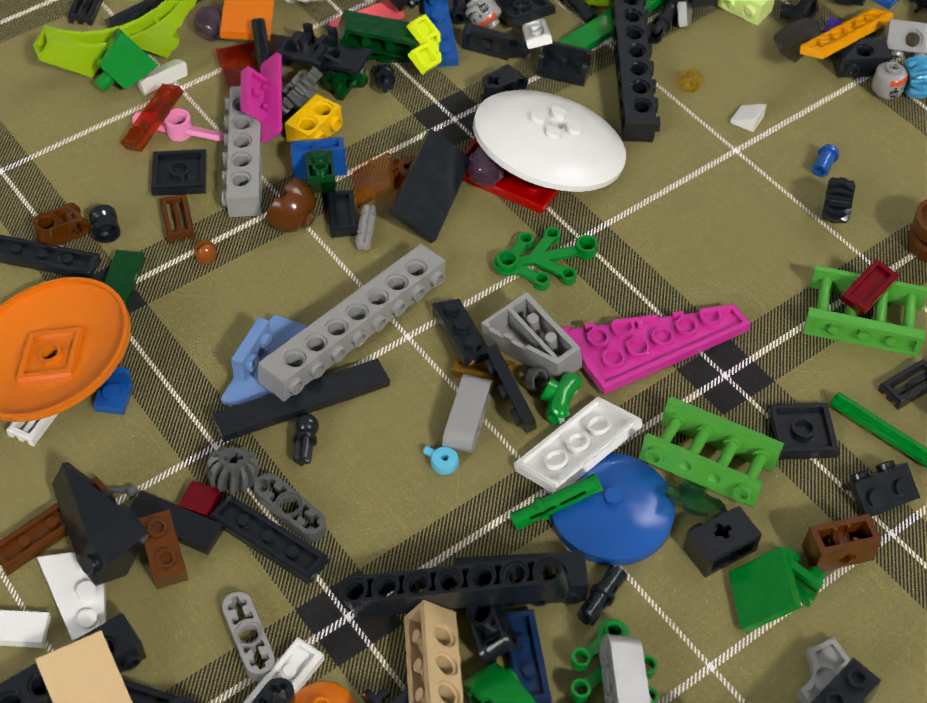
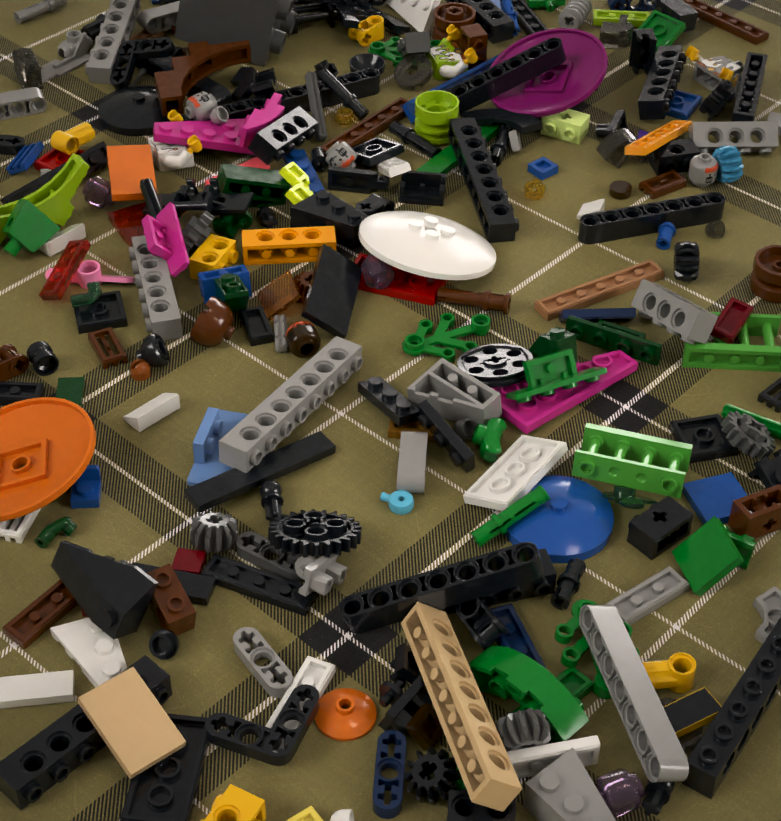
camera: 10 degrees left, 10 degrees down
none -> dark green arm [35,516,77,548]
none -> clear green arm [70,281,102,308]
none -> white slope [123,393,180,432]
none -> black brick [136,333,170,367]
none -> black plate [149,629,179,660]
none -> light orange brick [242,226,336,265]
none -> black gear [268,509,362,558]
none -> dark brown head [286,321,321,358]
none -> black wedge [290,189,368,249]
none -> light grey hips [295,553,347,597]
none -> black tile [389,643,421,684]
none -> reddish brown pin [437,286,511,315]
none -> black wedge [457,344,533,387]
none -> green bracket [506,349,608,403]
none -> blue tile [527,156,558,180]
none -> dark green slope [529,327,578,363]
none -> medium nougat tile [534,259,665,321]
none -> dark blue tile [559,308,636,323]
none -> dark green bracket [565,315,662,366]
none -> black beam [578,192,726,245]
none -> light grey tile [605,566,690,625]
none -> dark brown tile [609,180,632,200]
none -> light grey brick [631,279,718,345]
none -> reddish brown tile [639,170,687,200]
none -> blue tile [682,472,747,525]
none -> clear smoke hinge [705,220,725,239]
none -> dark grey gear [721,411,776,460]

